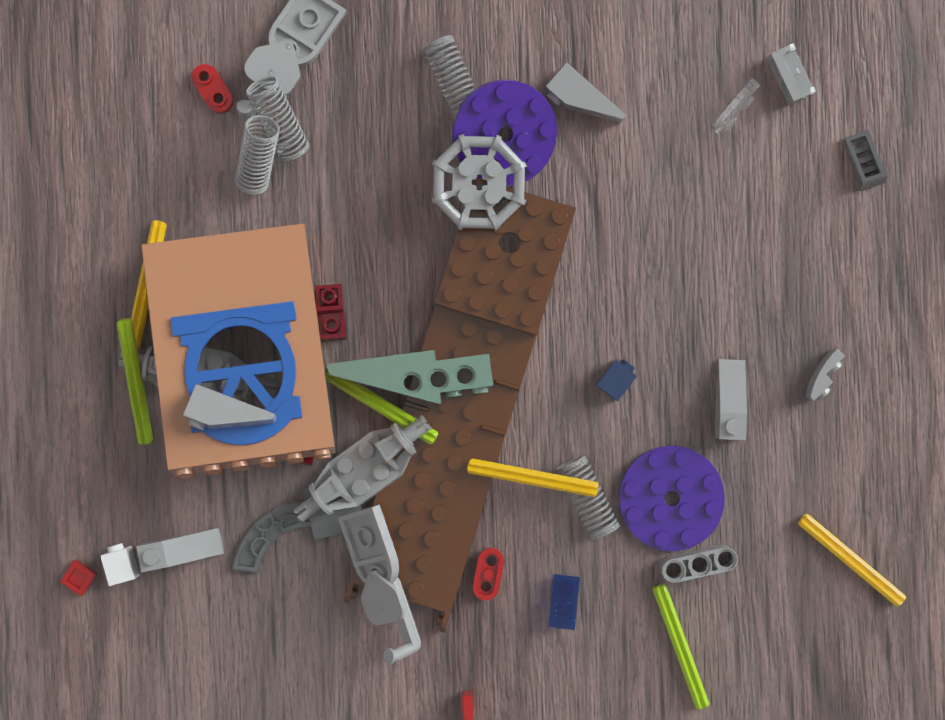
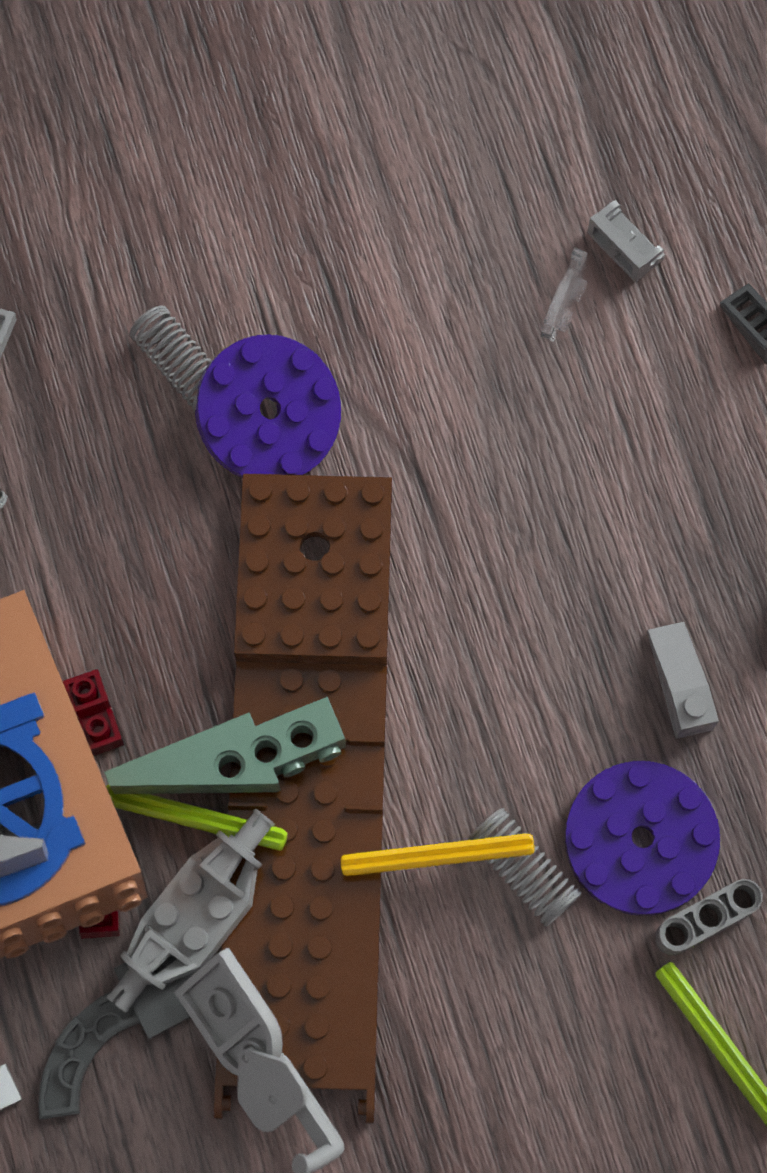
camera: 15 degrees left, 15 degrees down
light grey plate [431,134,527,231] -> none
red plate [473,547,504,601] -> none
light grey slope [545,63,626,123] -> none
clear blue plate [548,574,580,630] -> none
dark blue brick [595,359,637,401] -> none

